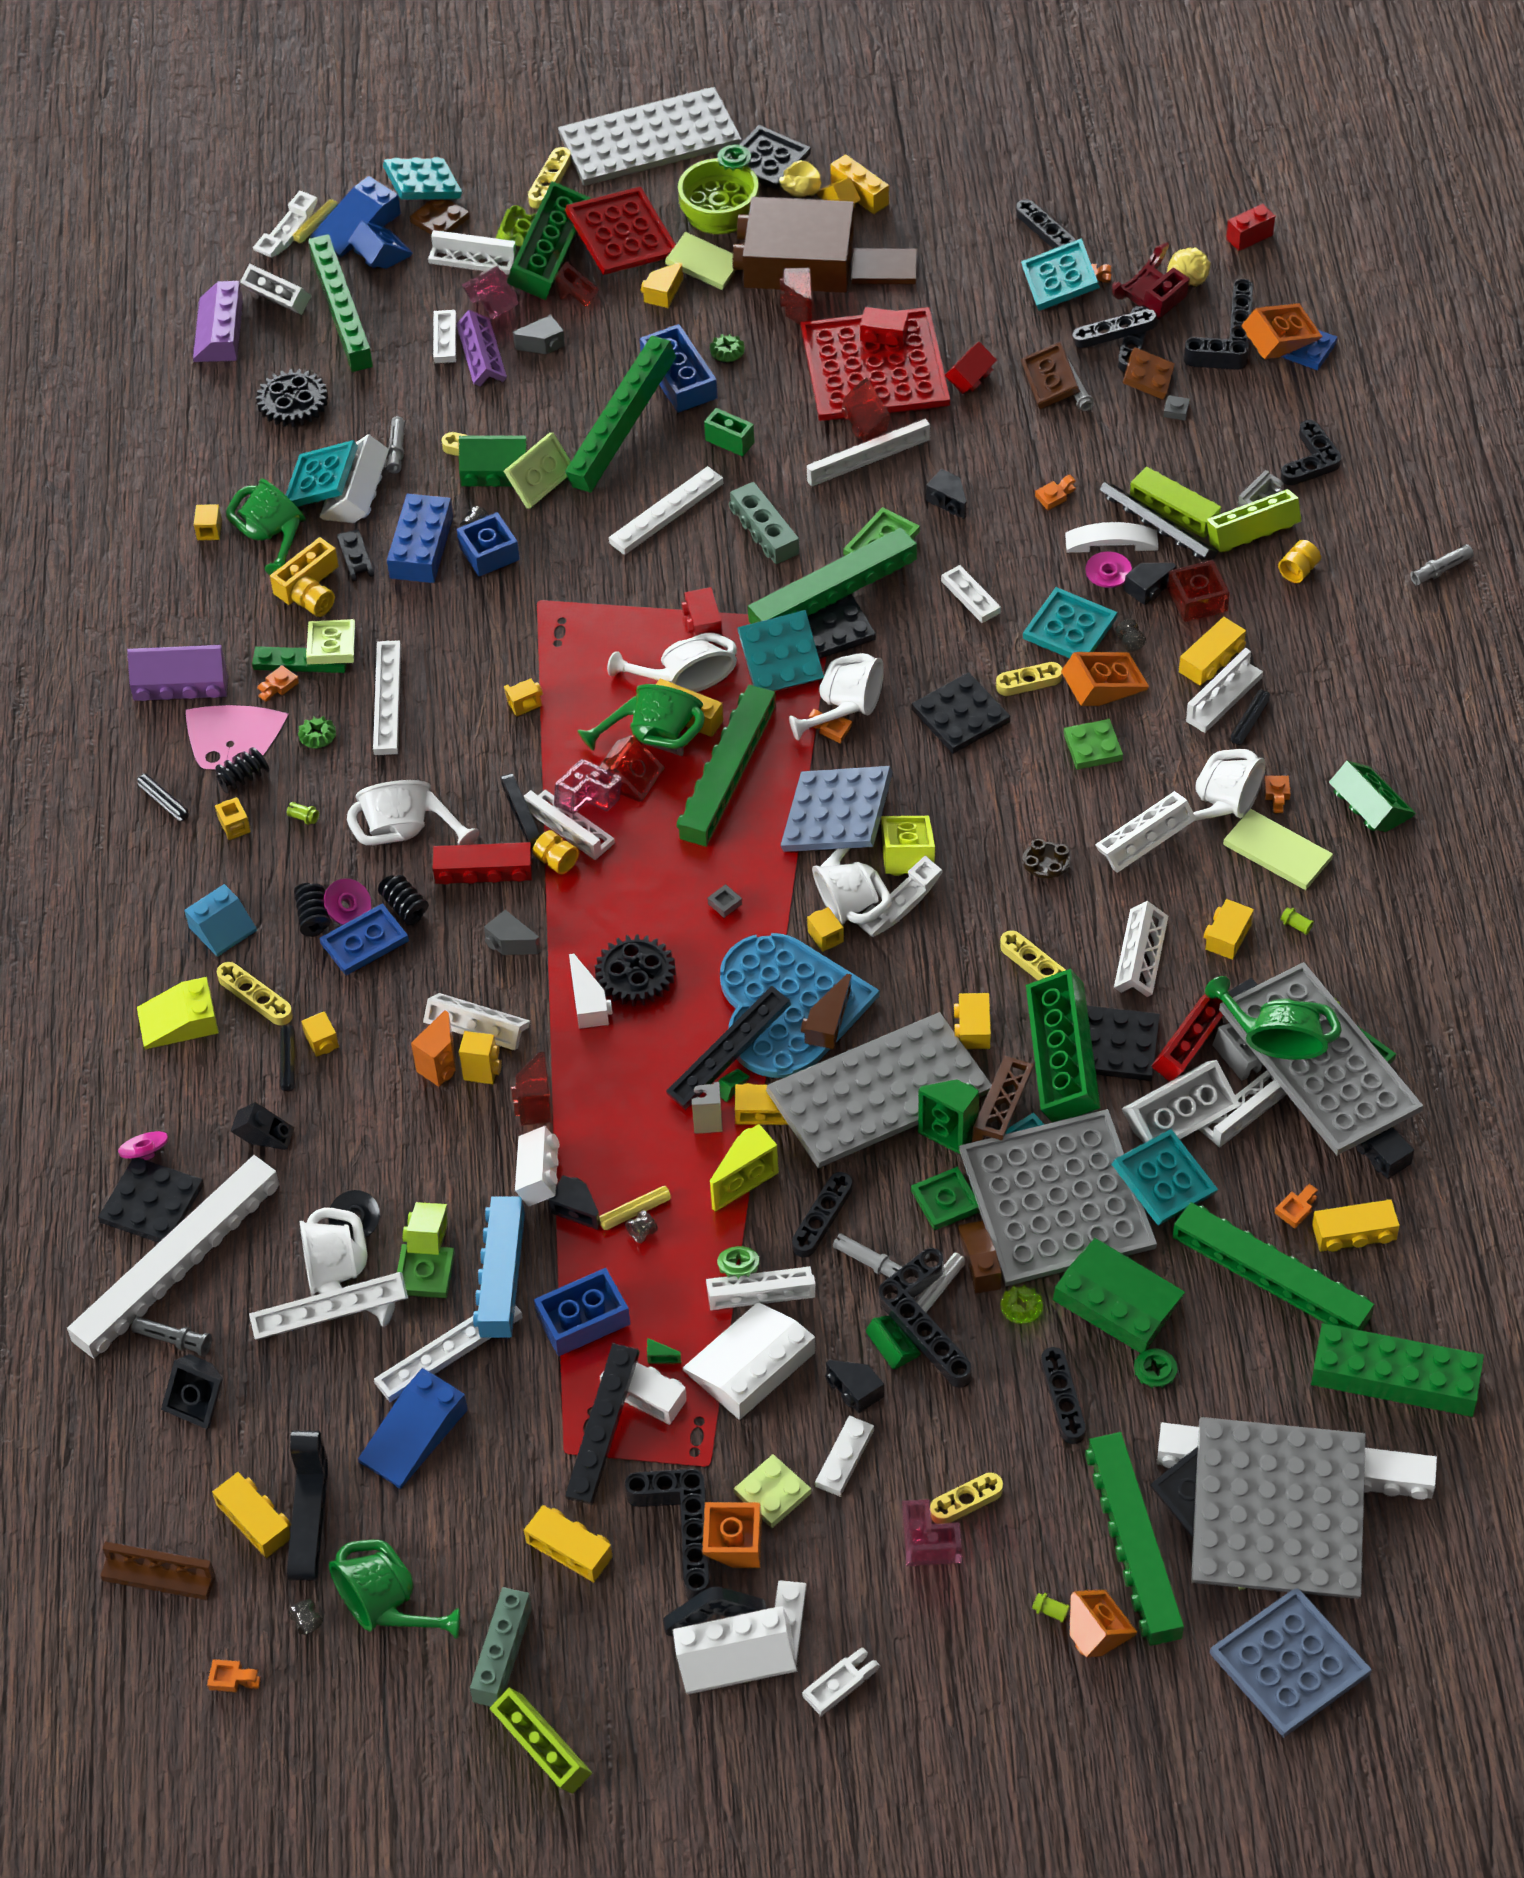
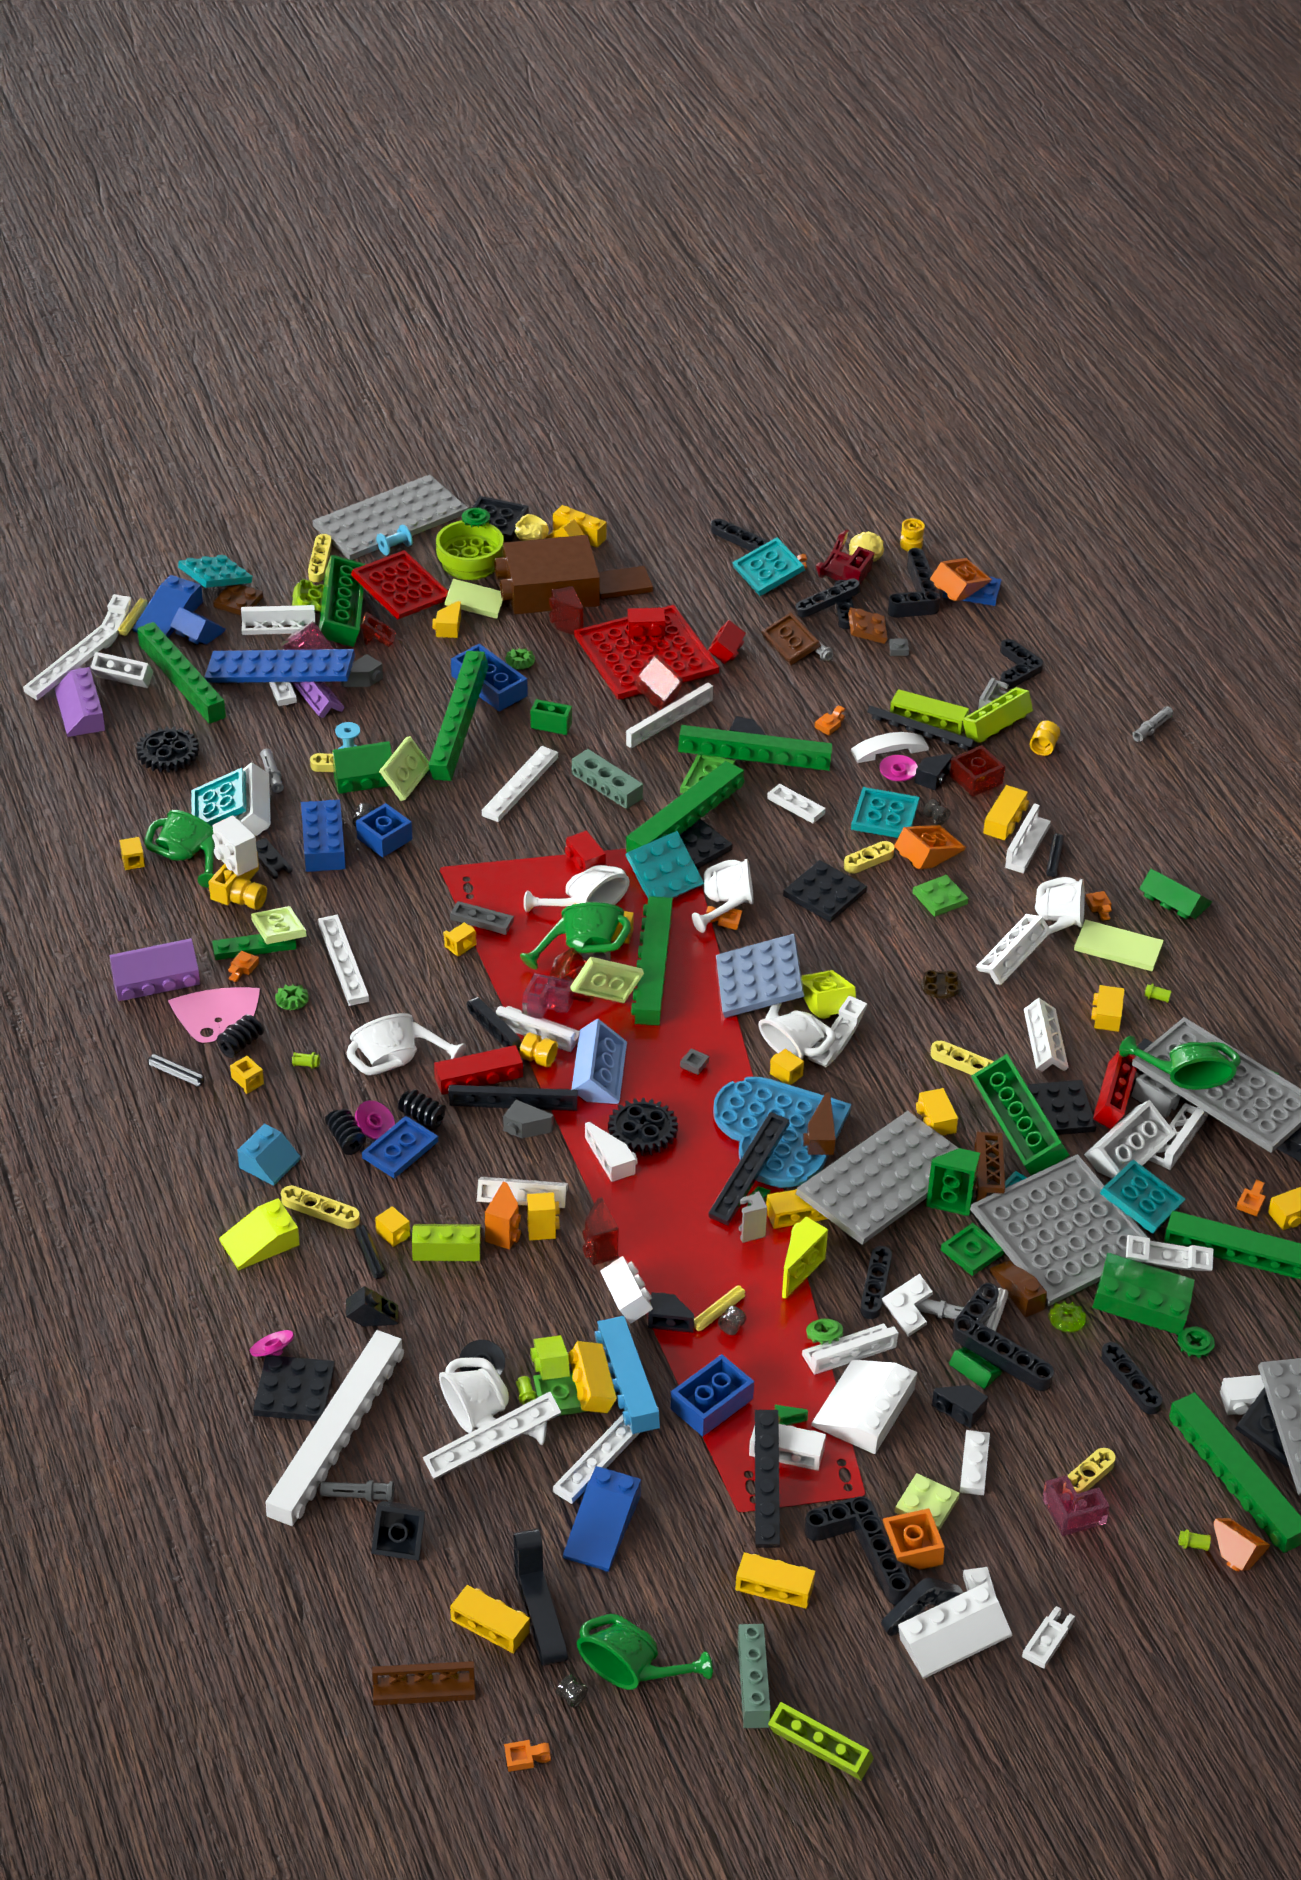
camera: 20 degrees left, 10 degrees down
red brick [1226,204,1275,251] -> none
none -> white plate [23,624,117,701]
none -> blue plate [204,649,355,683]
none -> white brick [212,816,258,876]
none -> medium azure piece [335,722,360,749]
none -> medium azure piece [376,524,413,556]
none -> lime slope [412,1224,481,1261]
none -> black plate [448,1085,578,1111]
none -> dark grey plate [450,901,514,935]
none -> lime pin [516,1376,537,1405]
none -> yellow brick [568,1341,617,1413]
none -> yellowish green tile [571,957,644,1003]
none -> light blue slope [571,1019,627,1104]
none -> green brick [678,725,832,771]
none -> white plate [882,1274,933,1337]
none -> yellow wheel [900,518,925,551]
none -> white slope [1126,1235,1213,1271]

